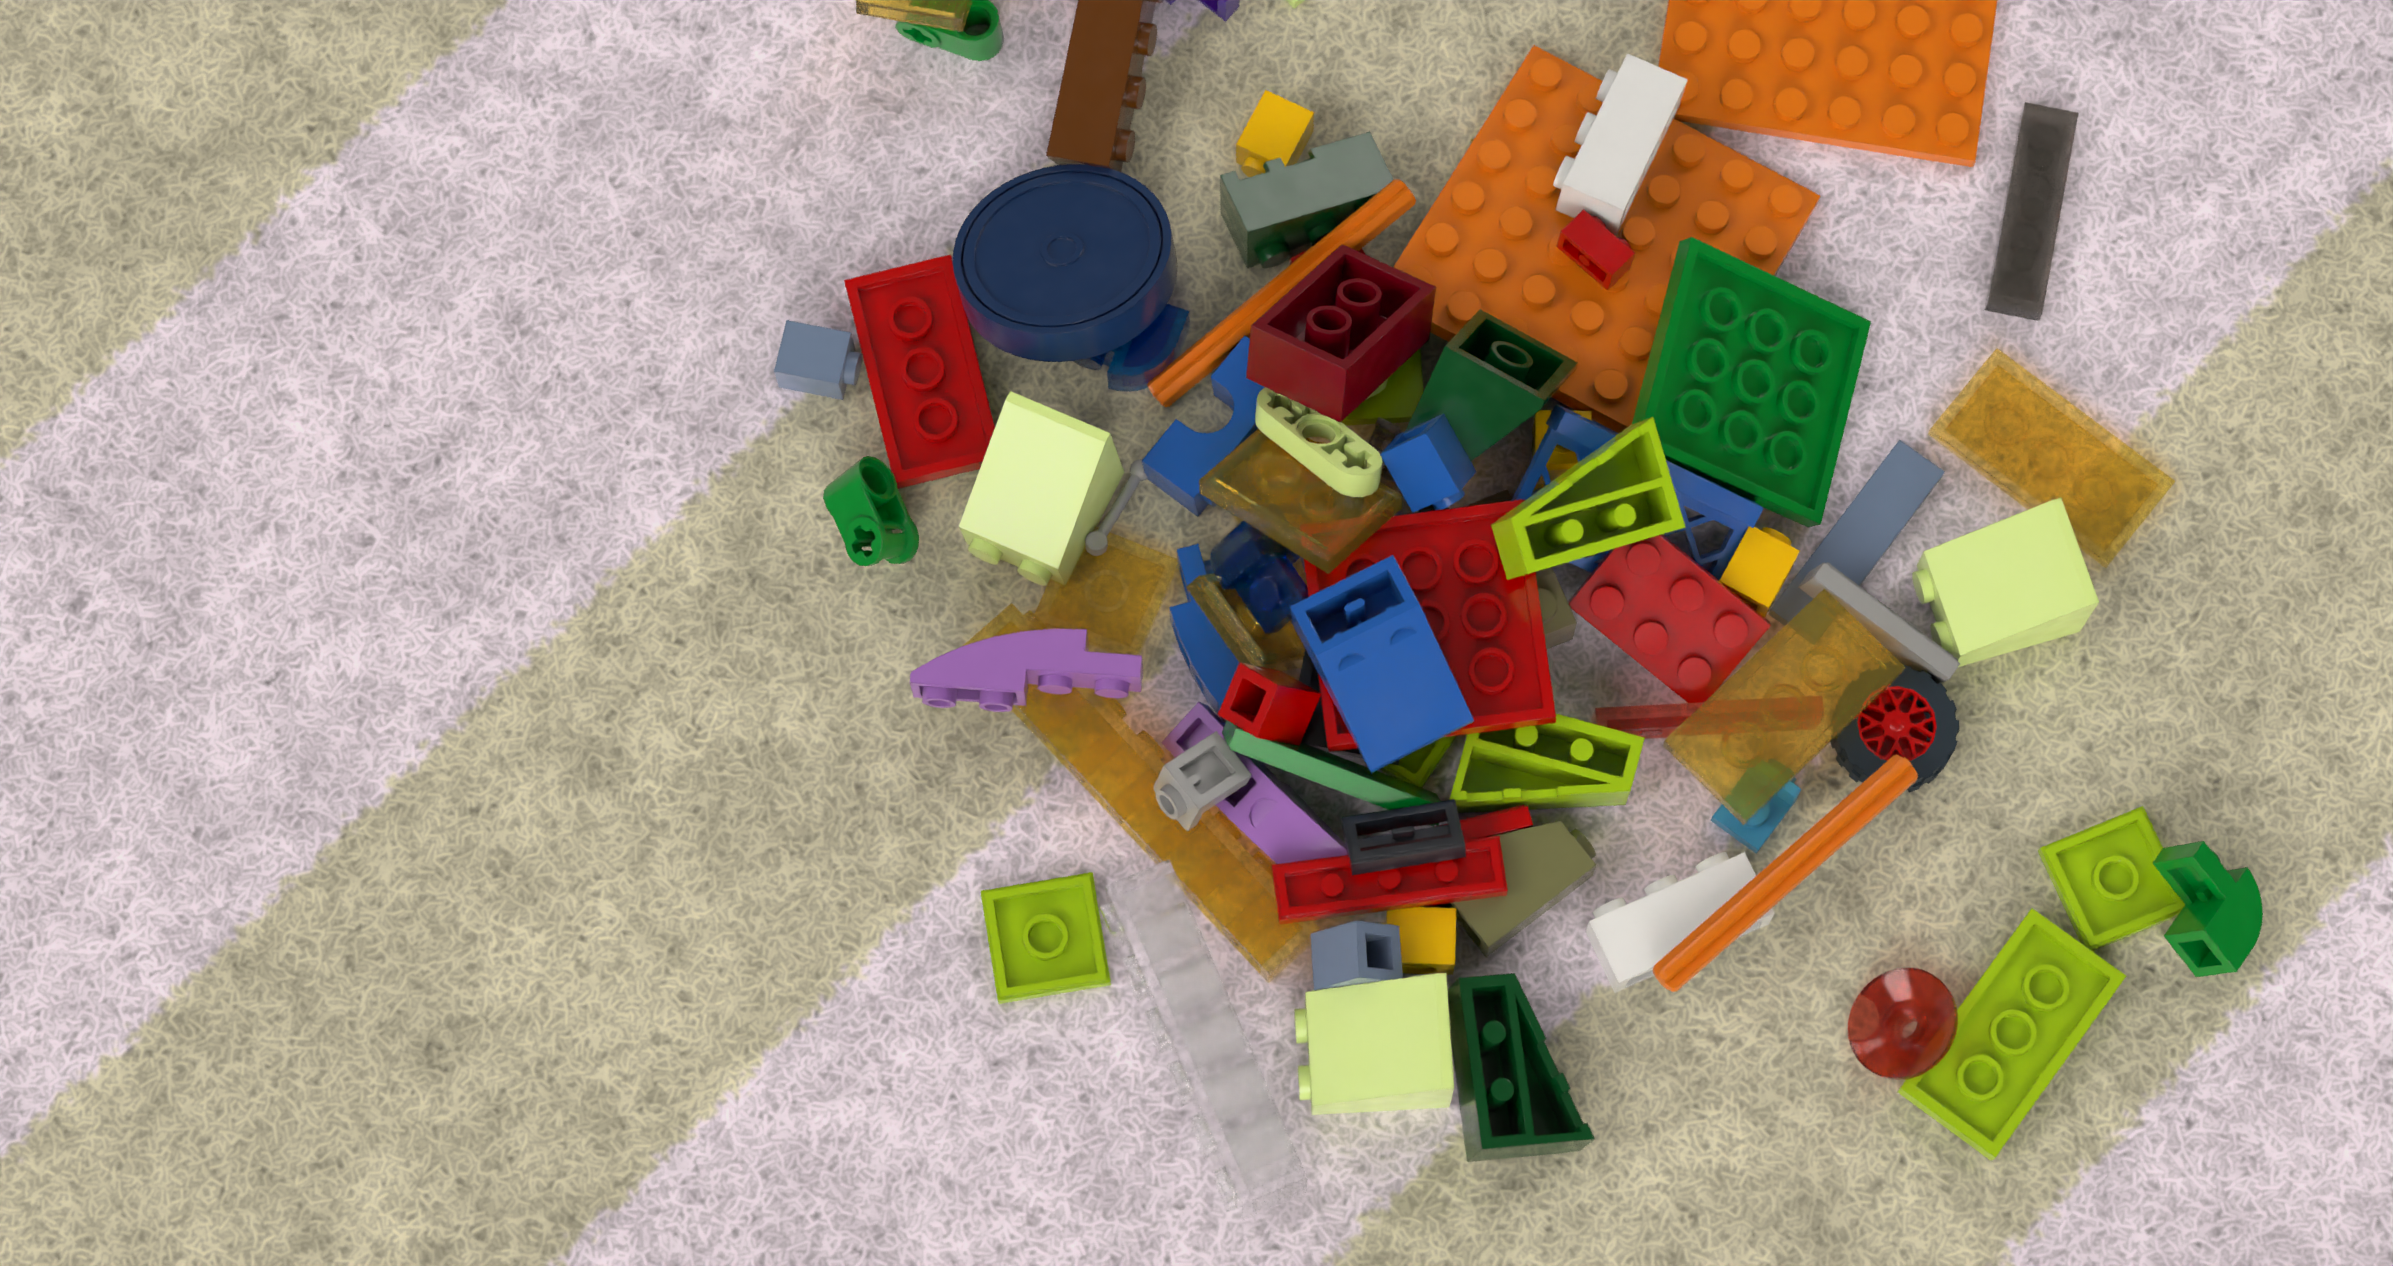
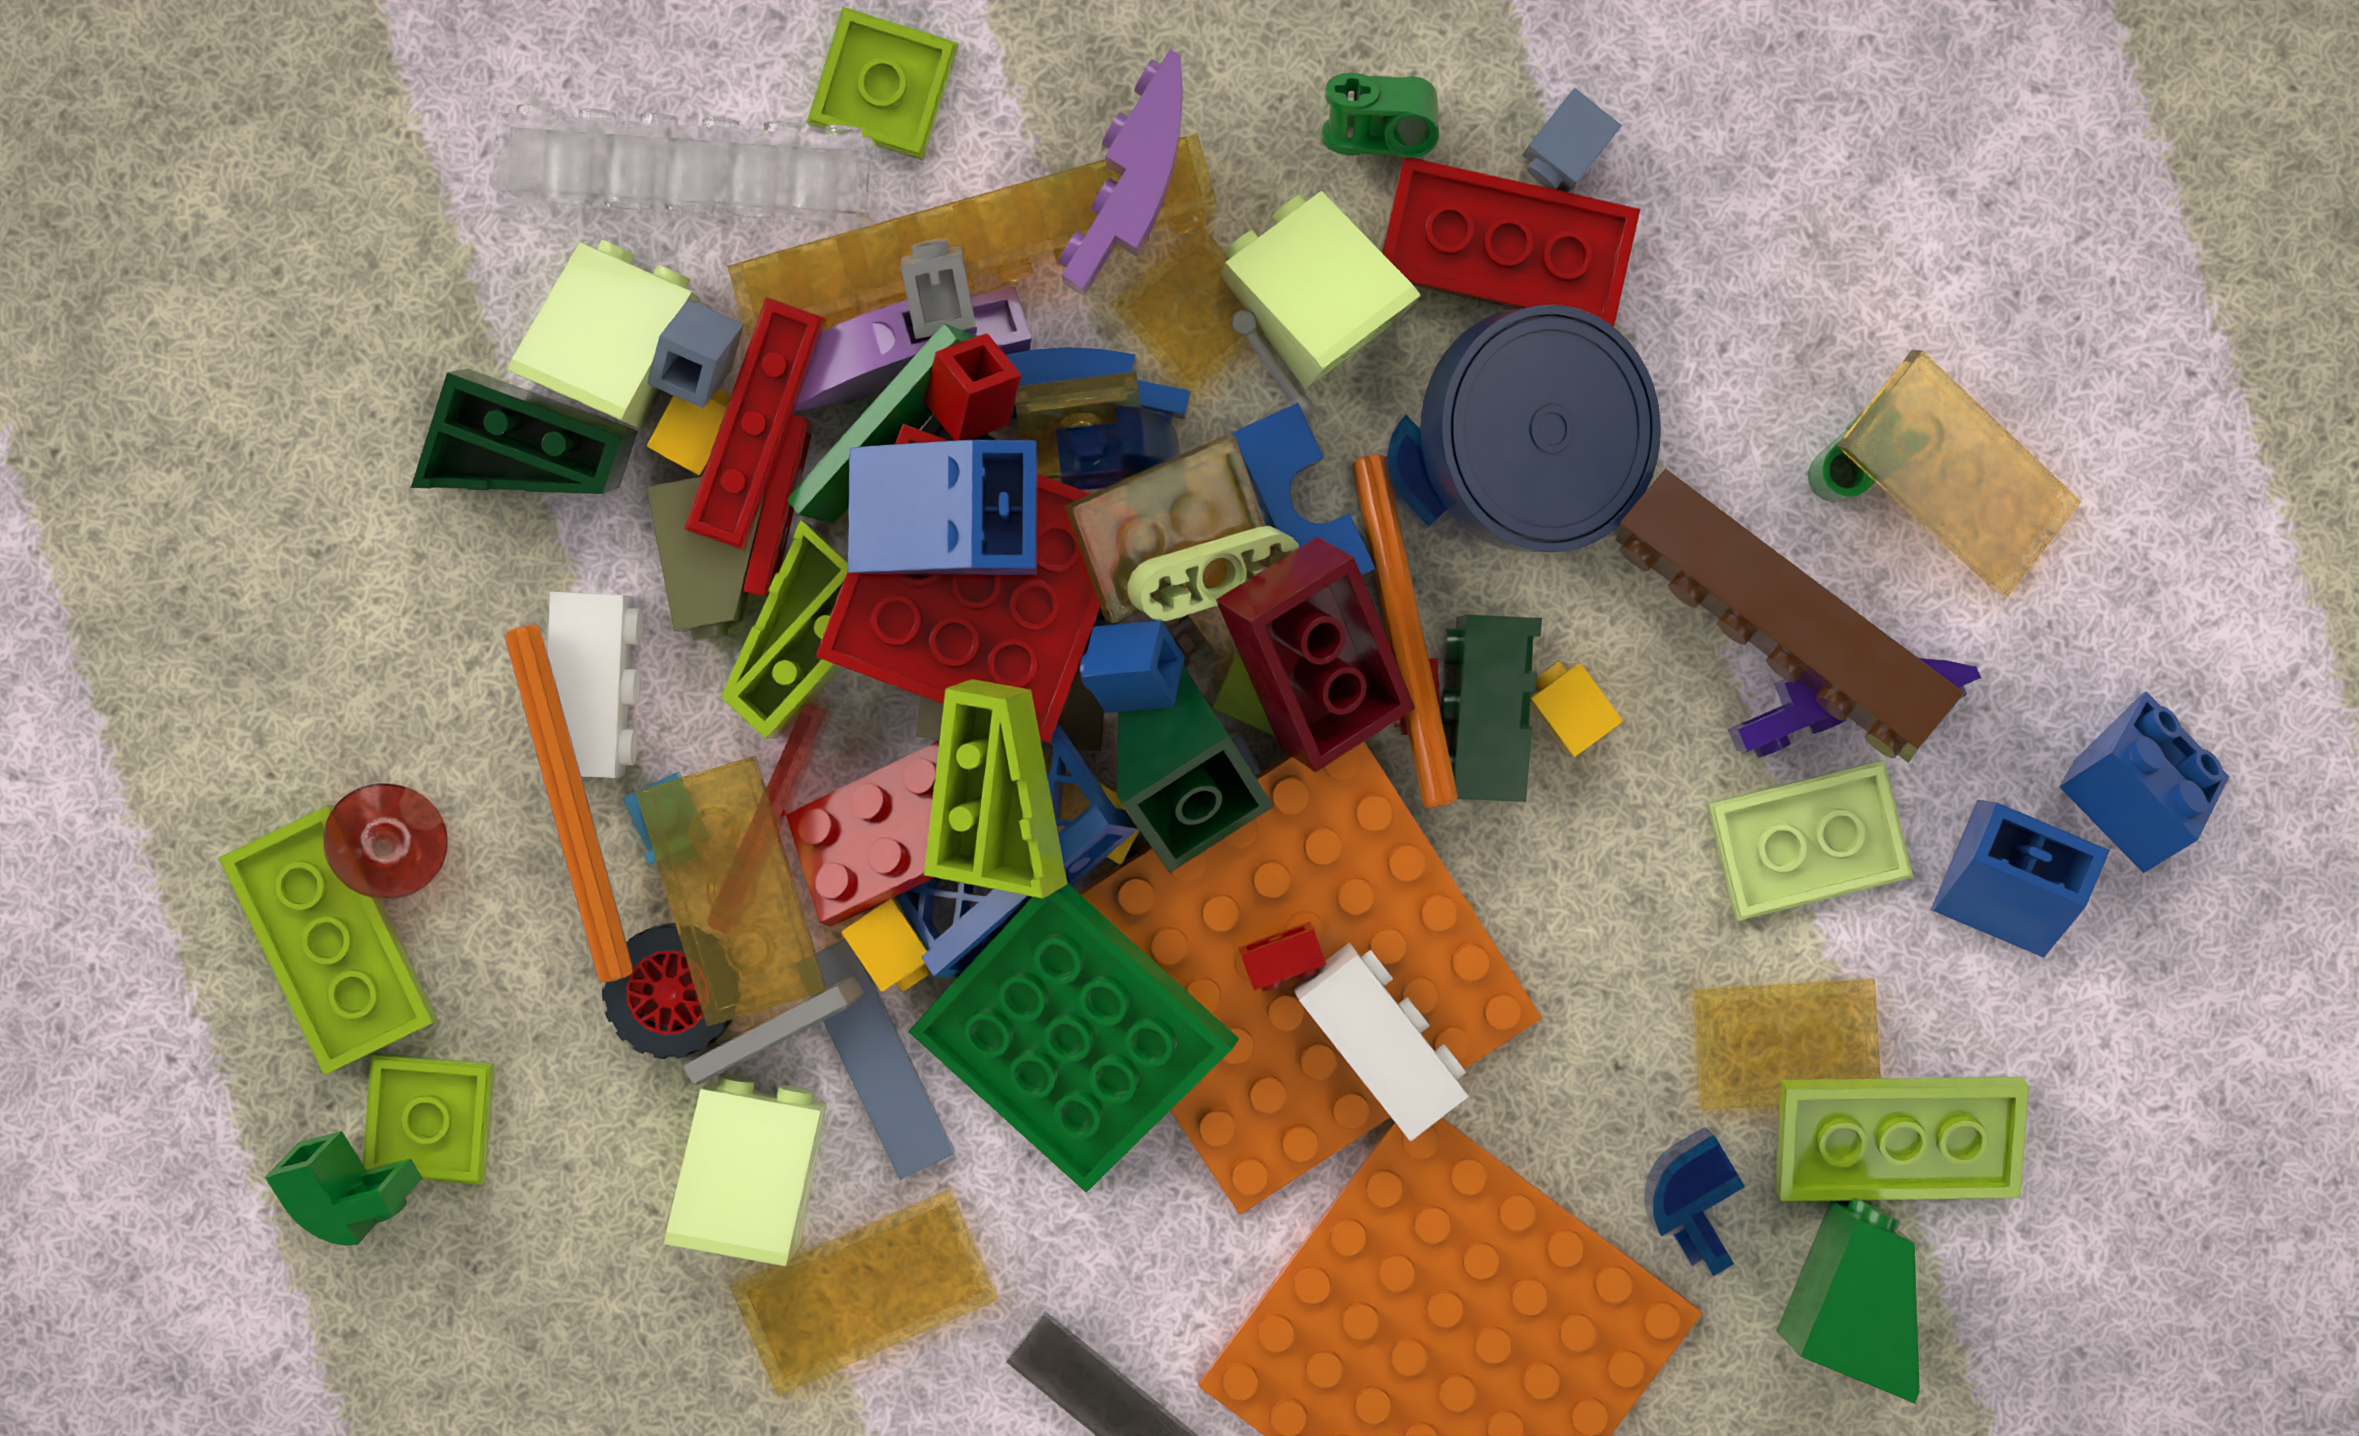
camera: 115 degrees right, 15 degrees up
black tile [1342,799,1466,875] -> none

